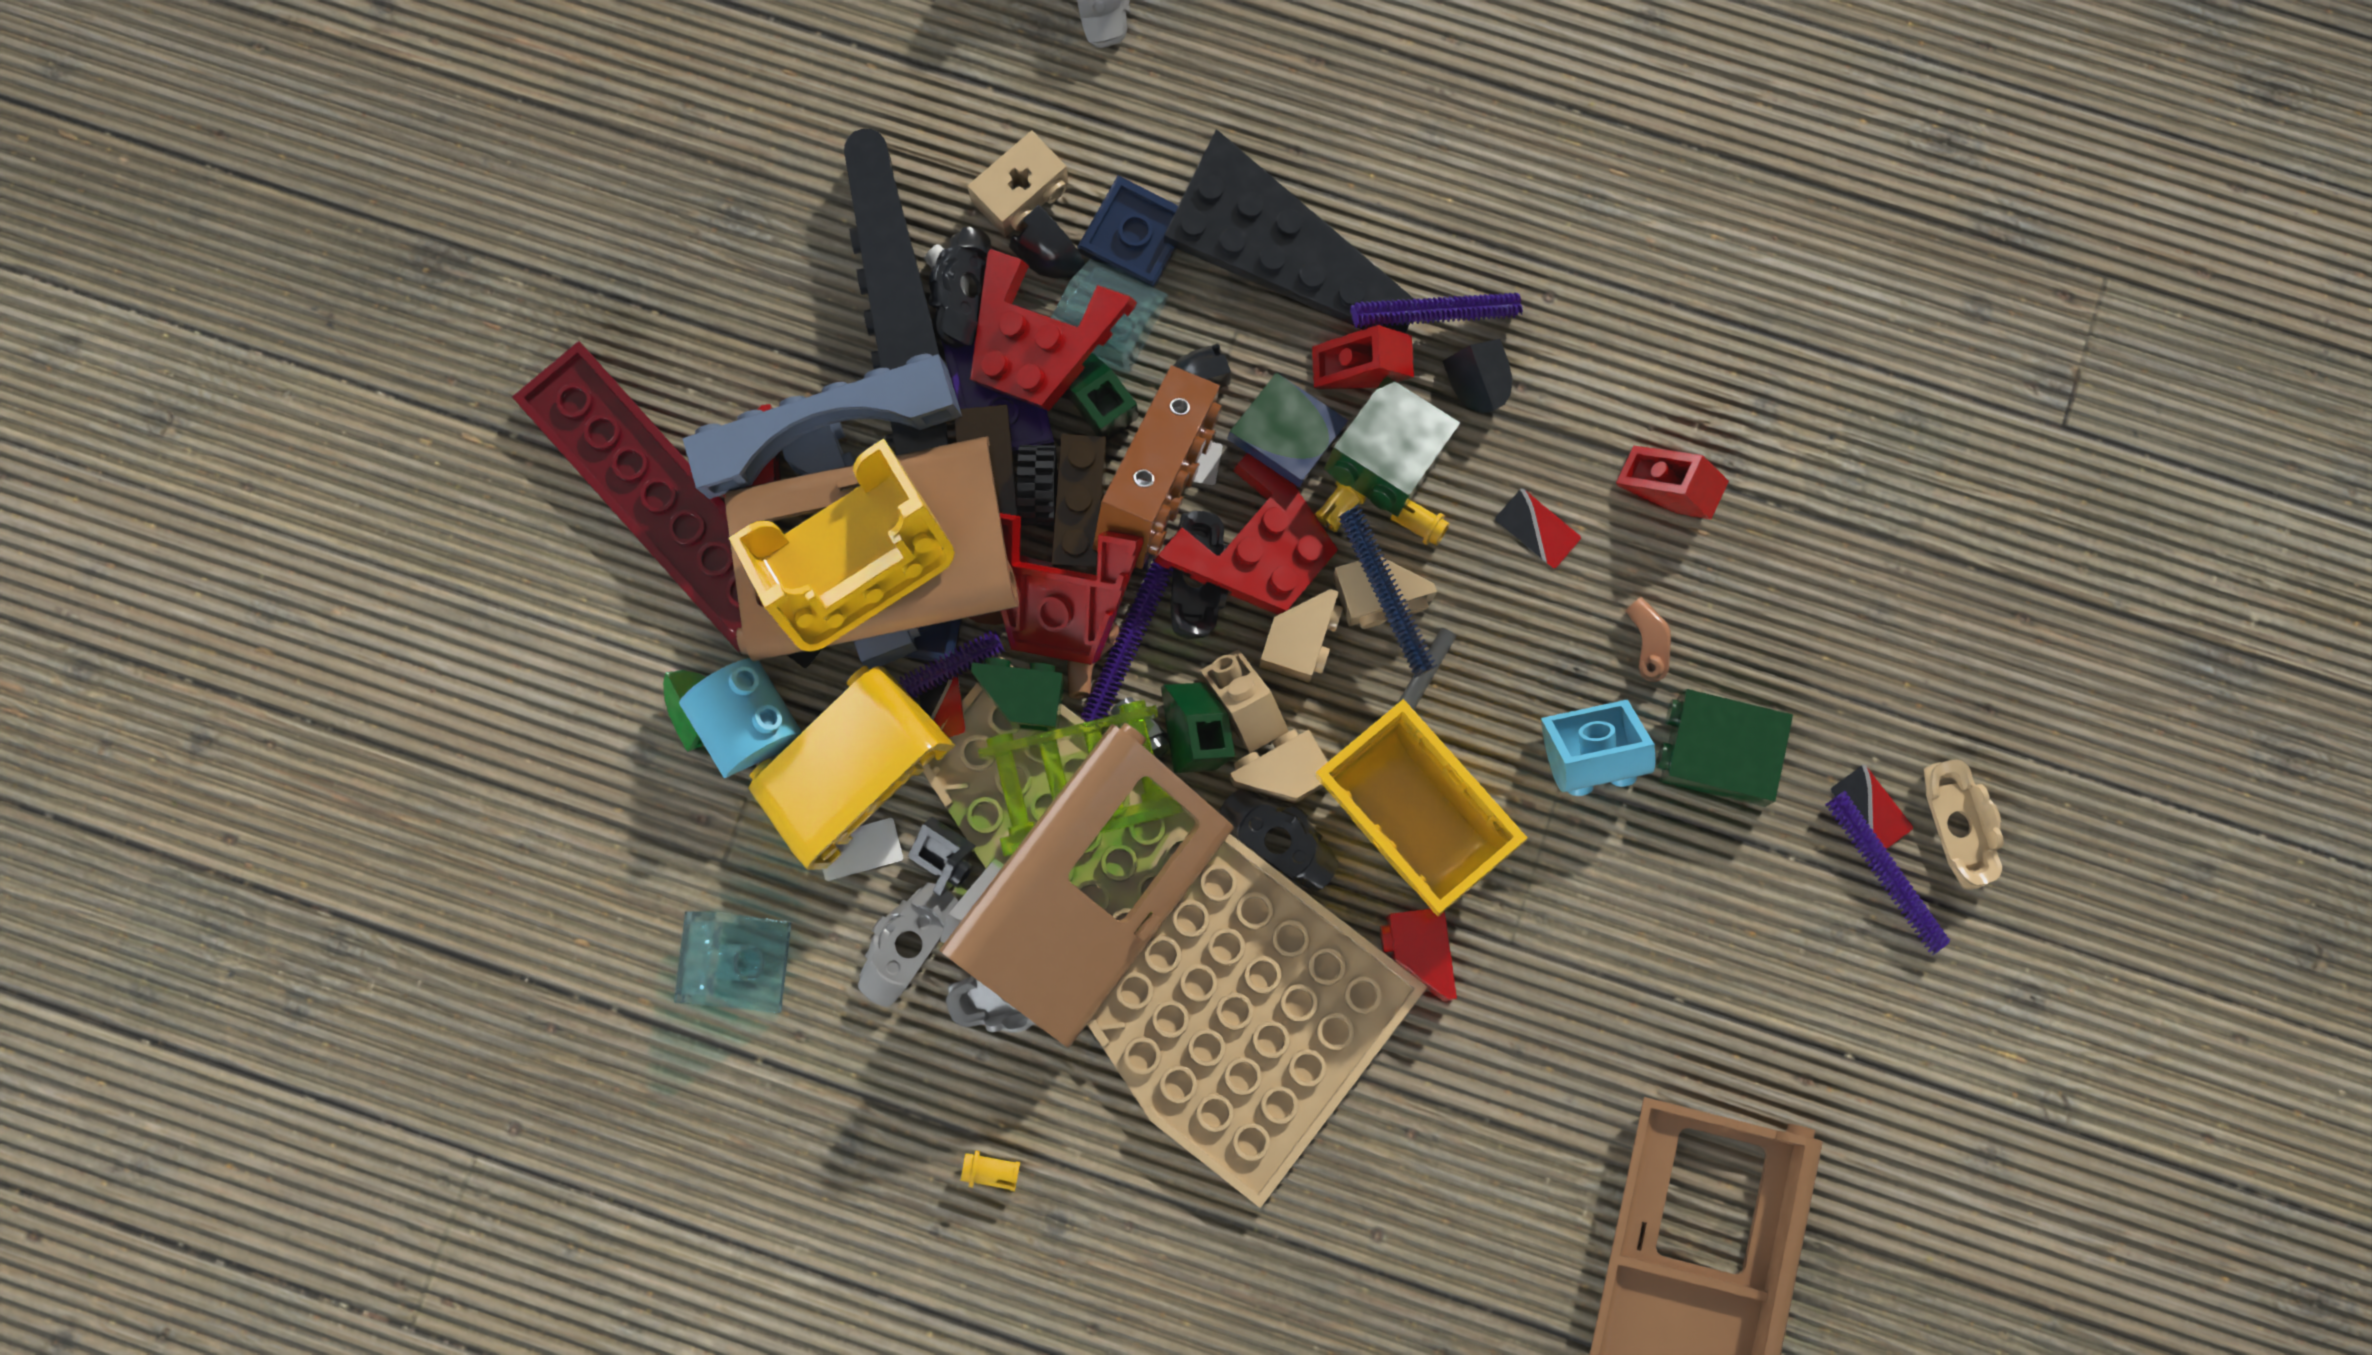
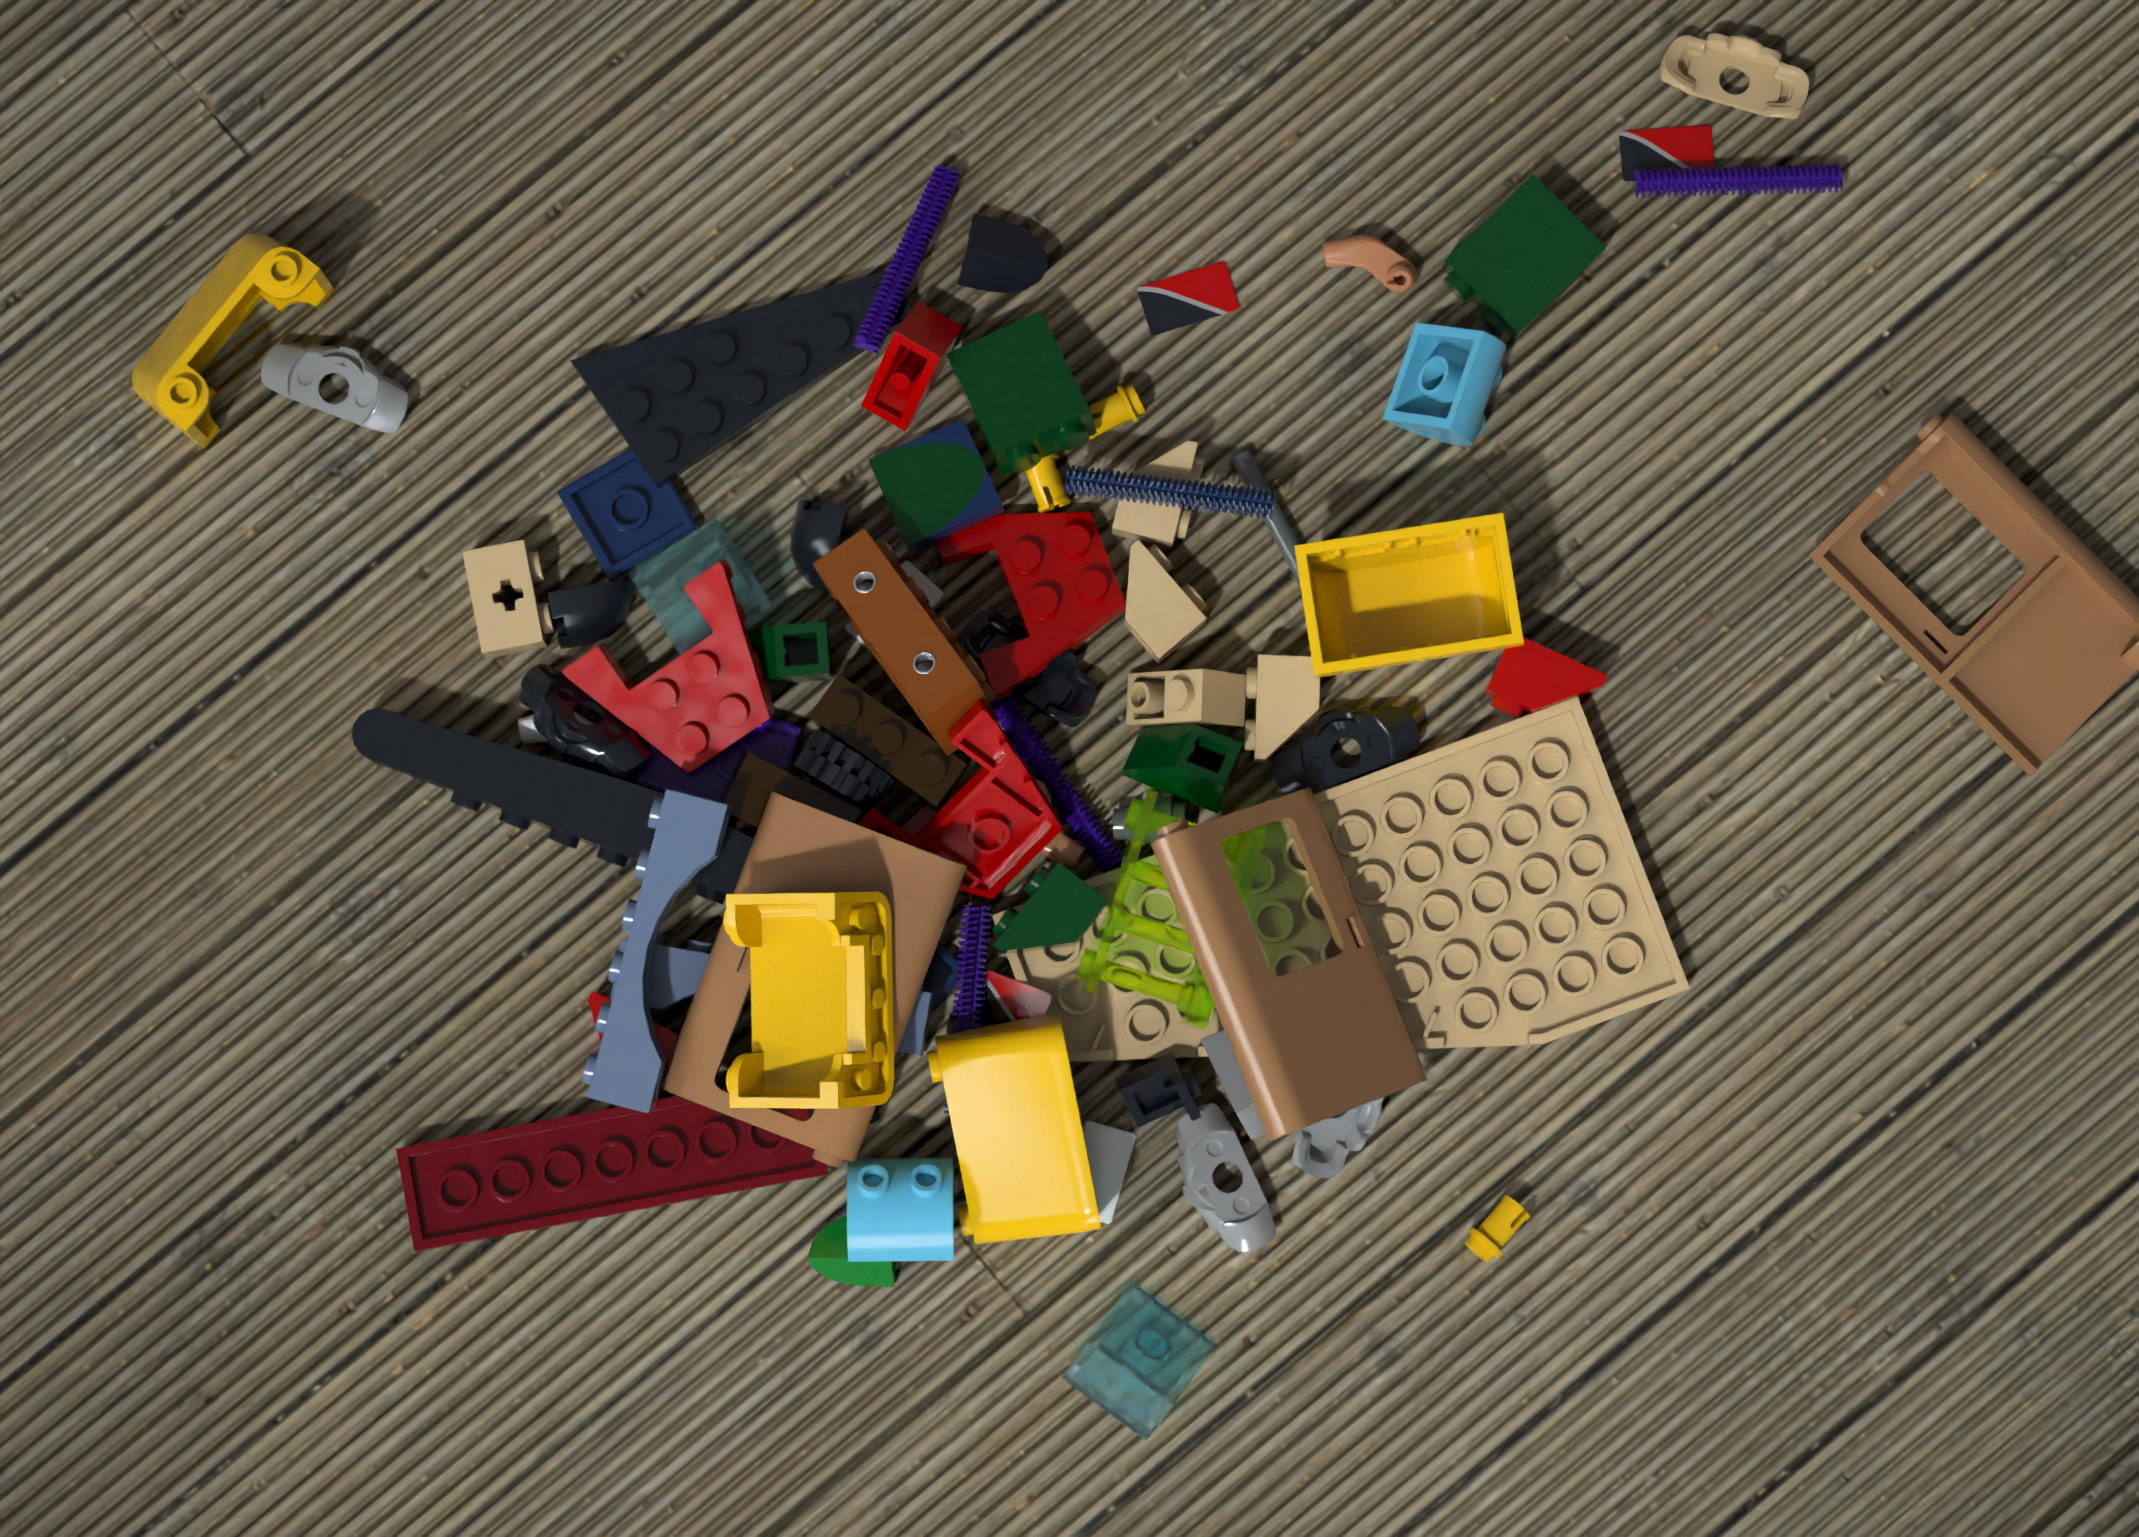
camera: 60 degrees left, 5 degrees up
red slope [1616,445,1729,519] -> none

